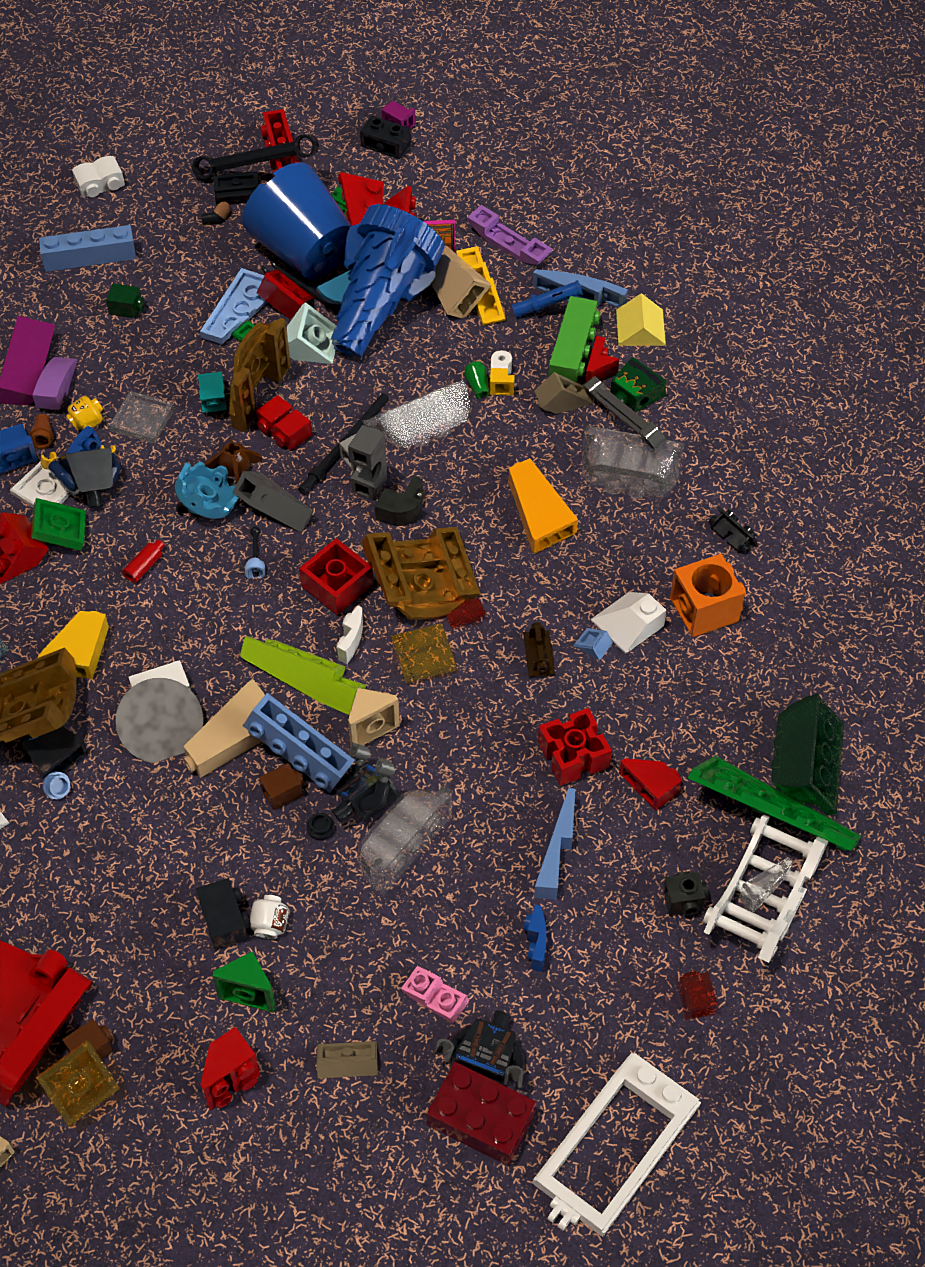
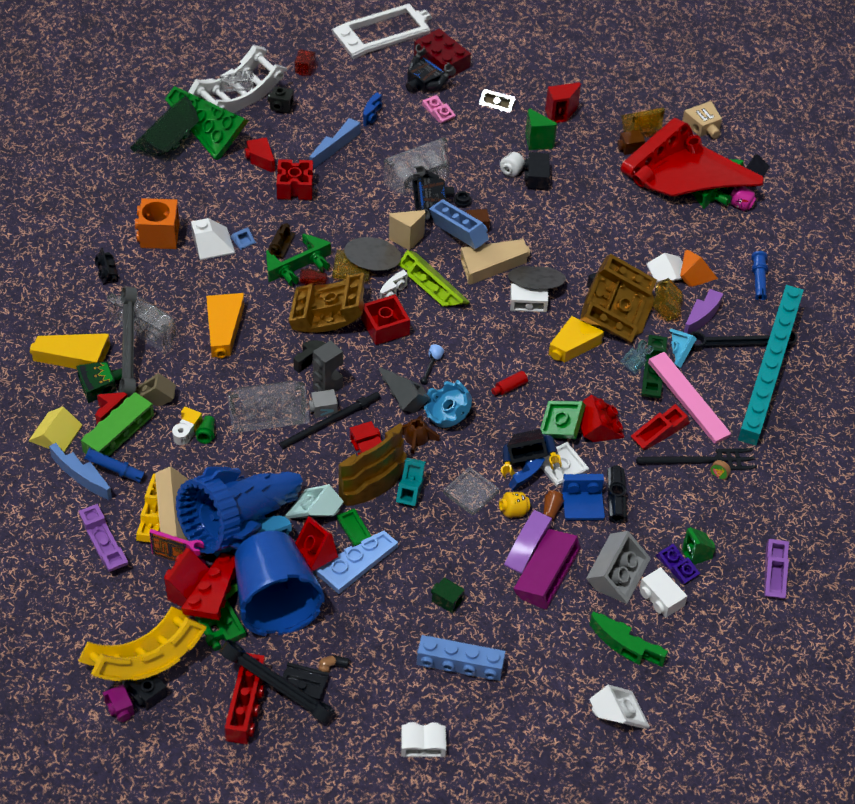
camera: 160 degrees left, 5 degrees down
none -> yellow slope [30,334,110,369]
none -> yellow fence [78,606,207,681]
none -> green hose [266,234,331,286]
none -> flat silver sticker [344,237,401,270]

